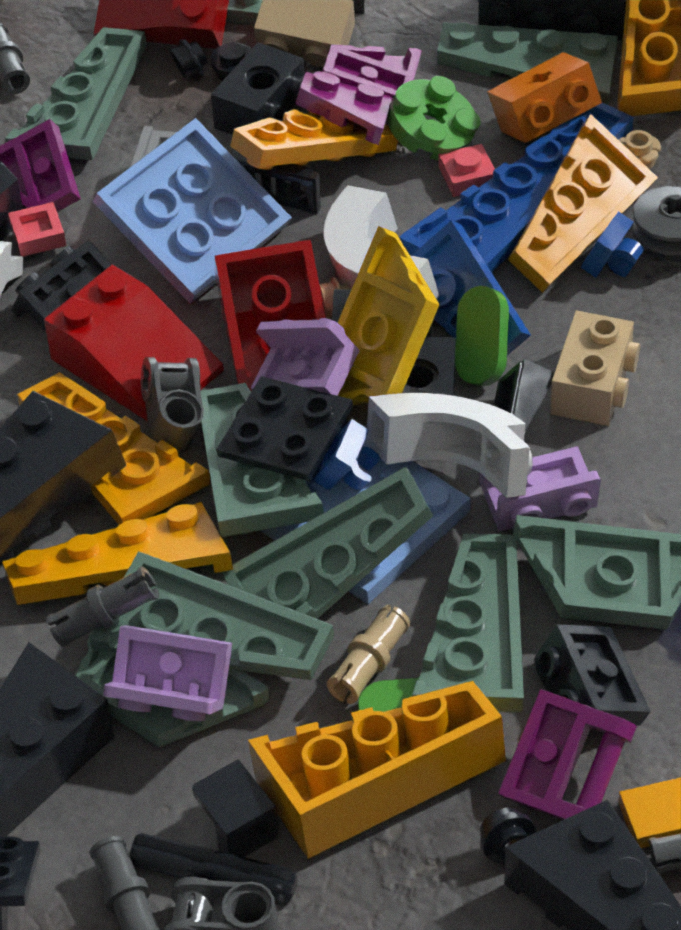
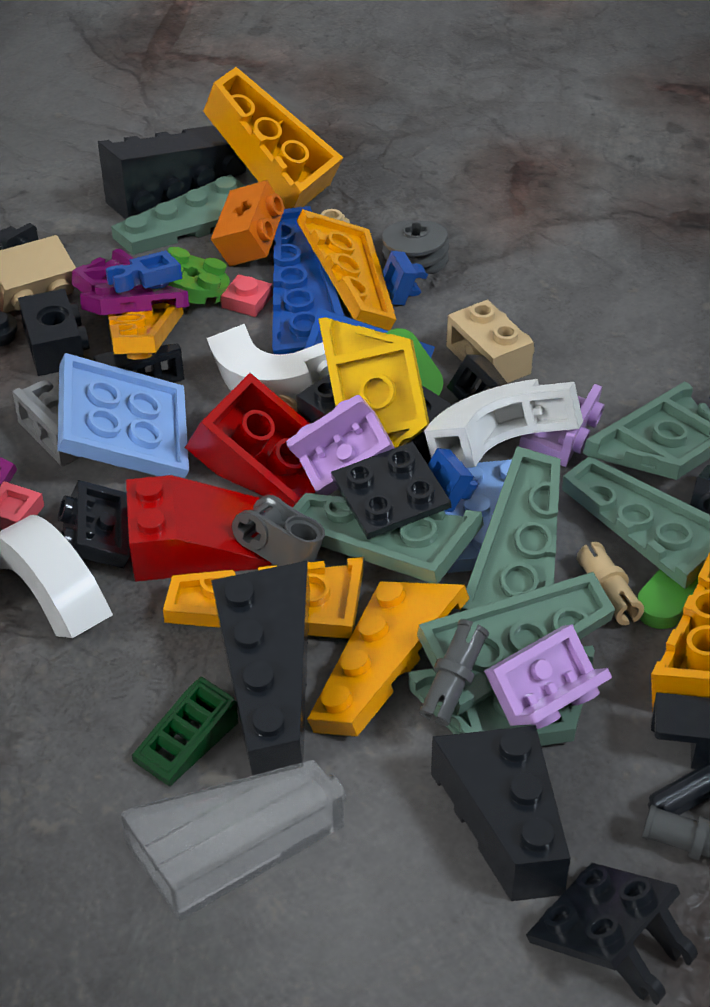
camera: 50 degrees left, 5 degrees down
none -> blue plate [106,250,182,293]

